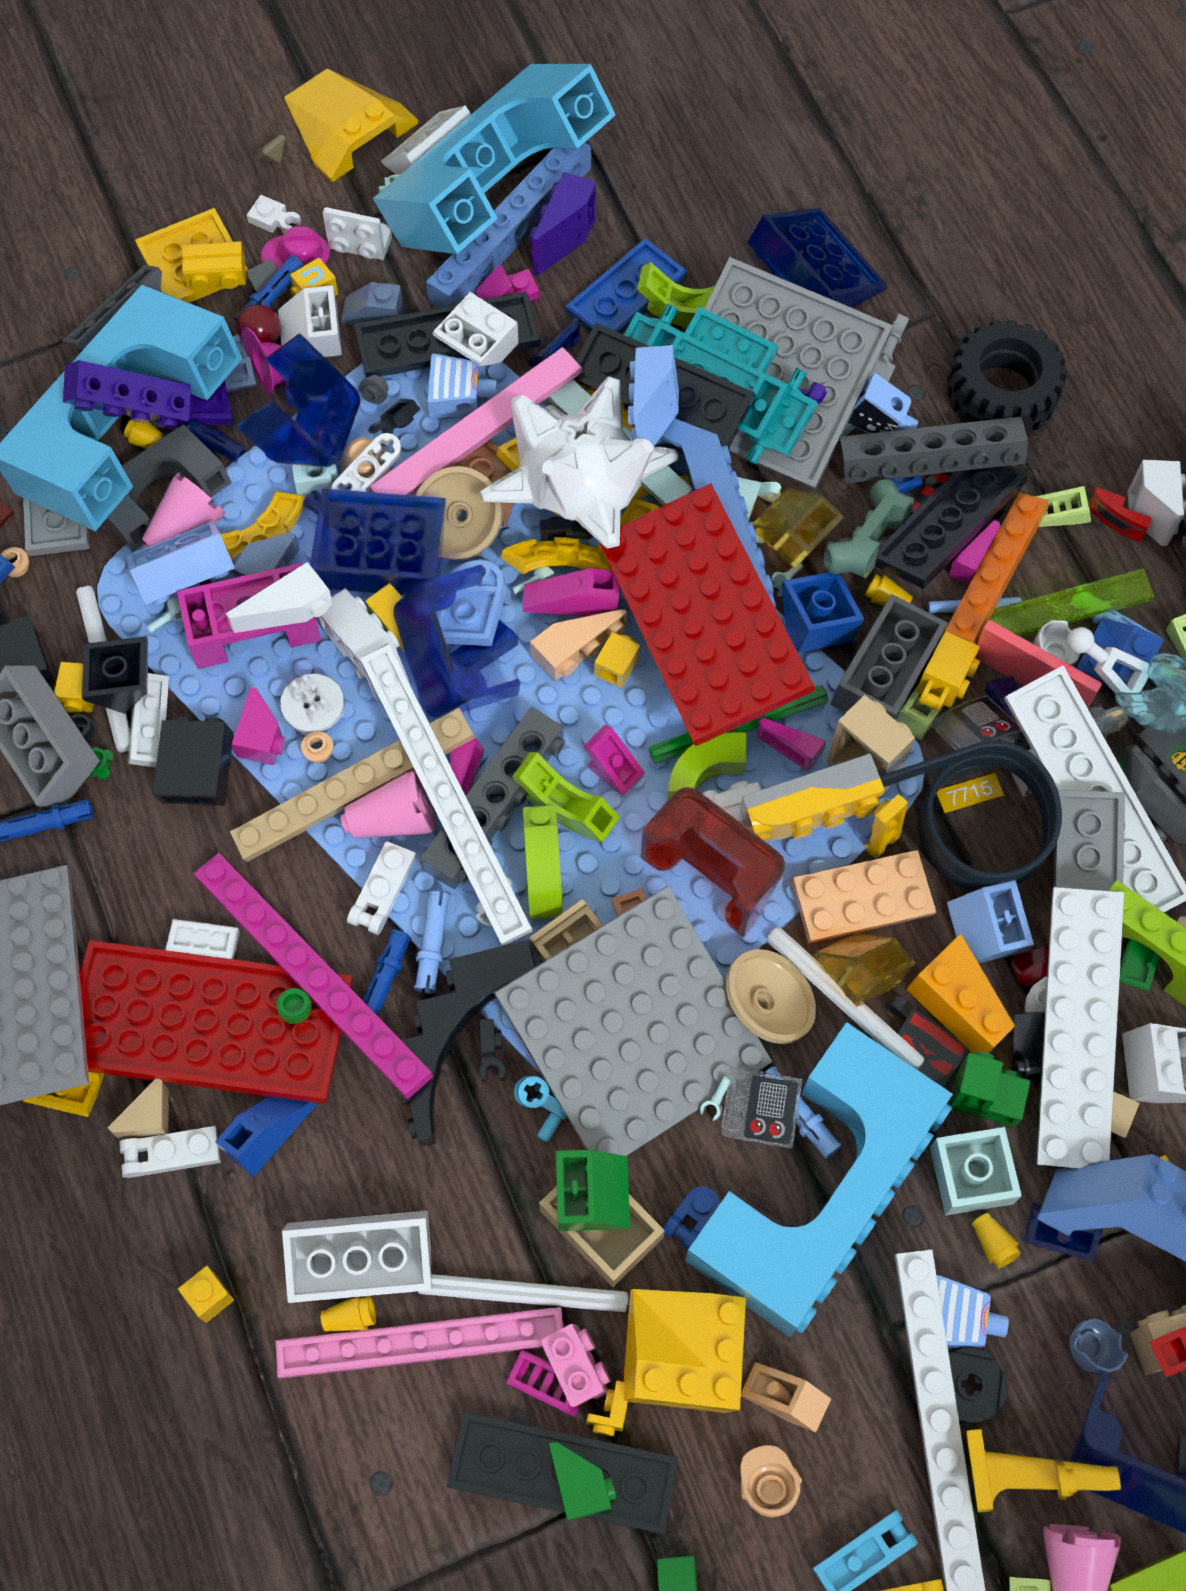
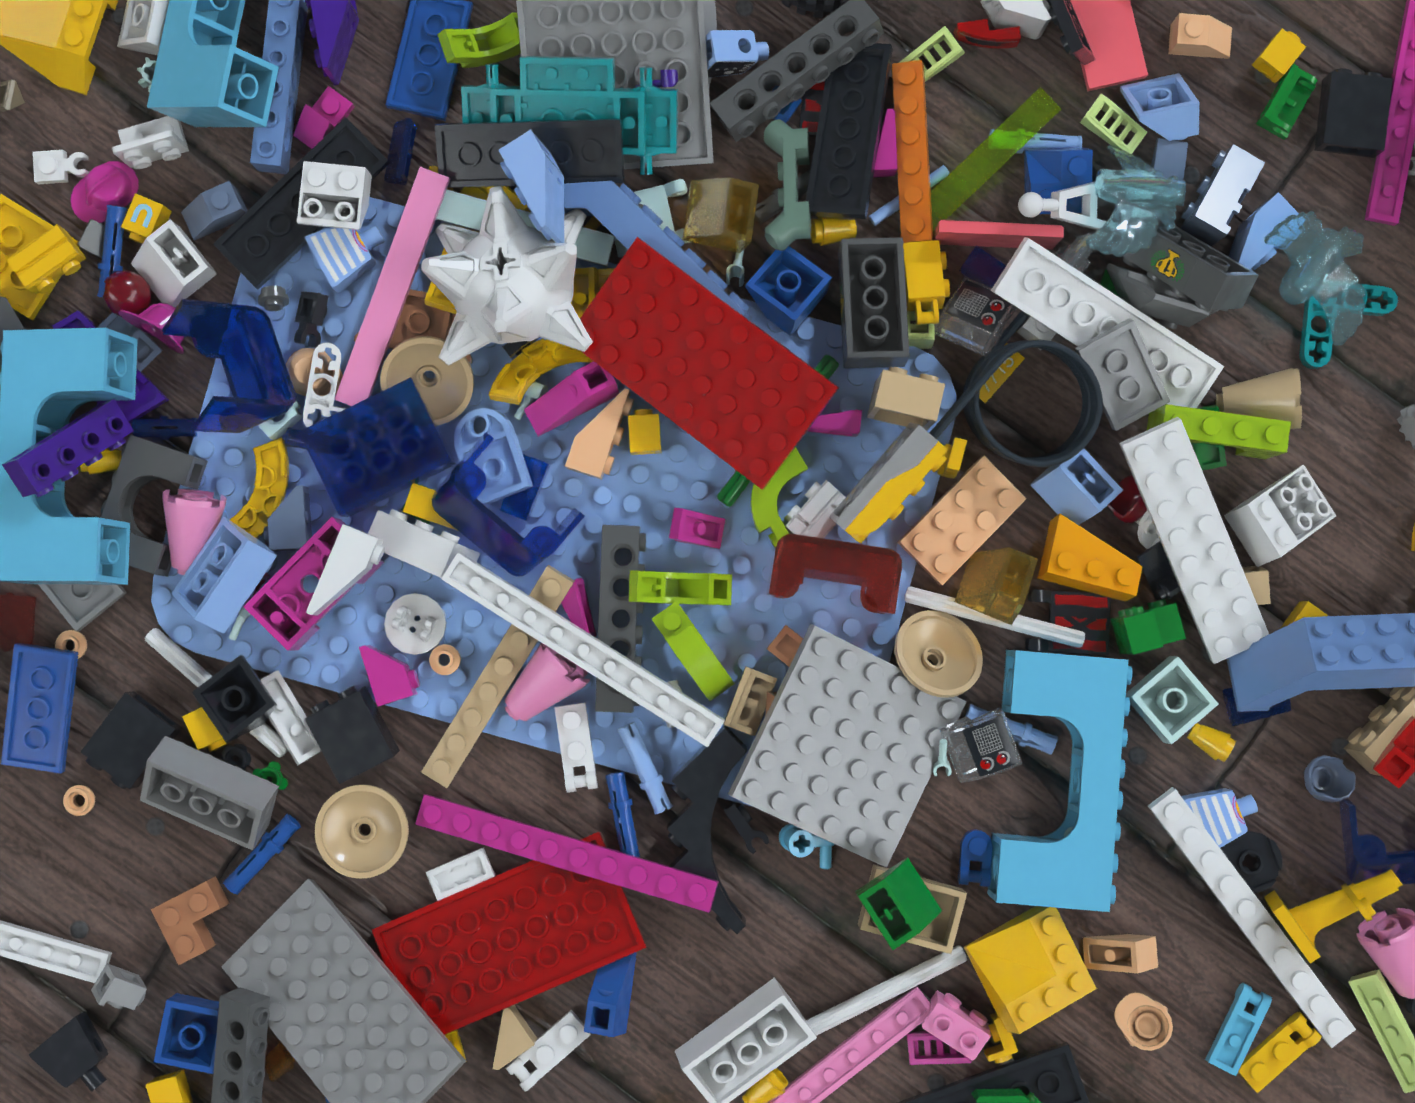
camera: 30 degrees left, 20 degrees up
green tile [277,988,312,1024] -> none
white hair [1033,620,1081,666] -> none
none -> tan dish [315,784,409,879]

